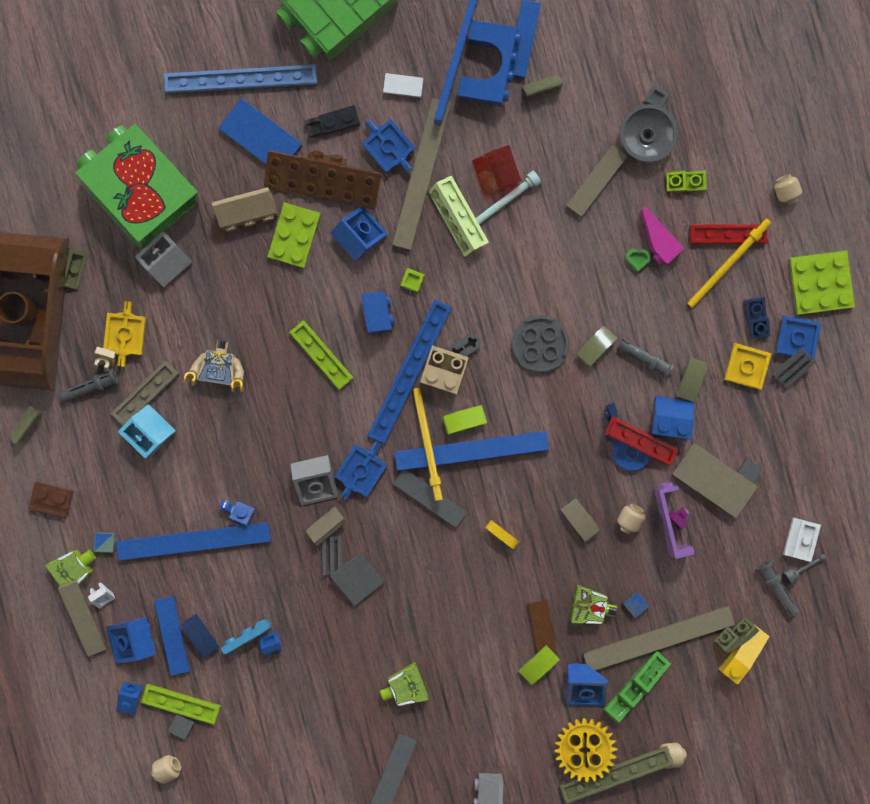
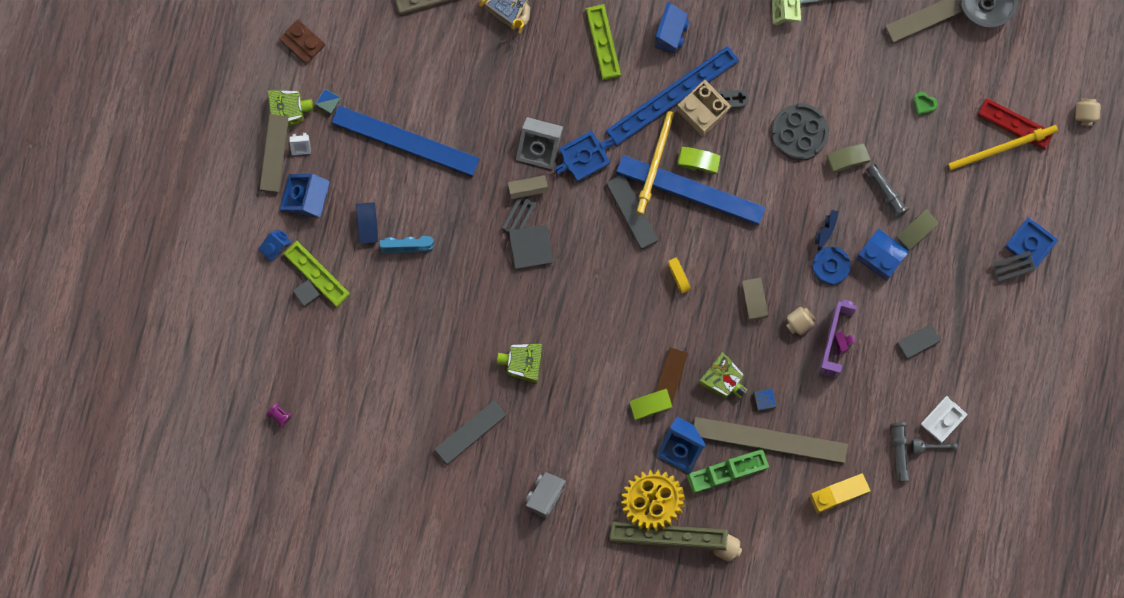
camera: 30 degrees right, 10 degrees down
medium azure slope [118,404,176,459] -> none
tan head [151,755,181,784] -> none
blue tile [154,596,191,676] -> none
blue plate [219,500,255,527] -> none
blue tile [259,631,282,657] -> none
lime tile [400,268,425,293] -> none
red tile [605,417,678,466] -> none
dark pink slope [640,206,684,266] -> none
lime slope [666,170,707,192] -> none
dark tan tile [672,443,758,518] -> none
olive slope [715,617,760,653] -> none
yellow tile [724,343,772,390] -> none
dark blue slope [744,296,771,339] -> none
lime plate [789,250,855,315] -> none

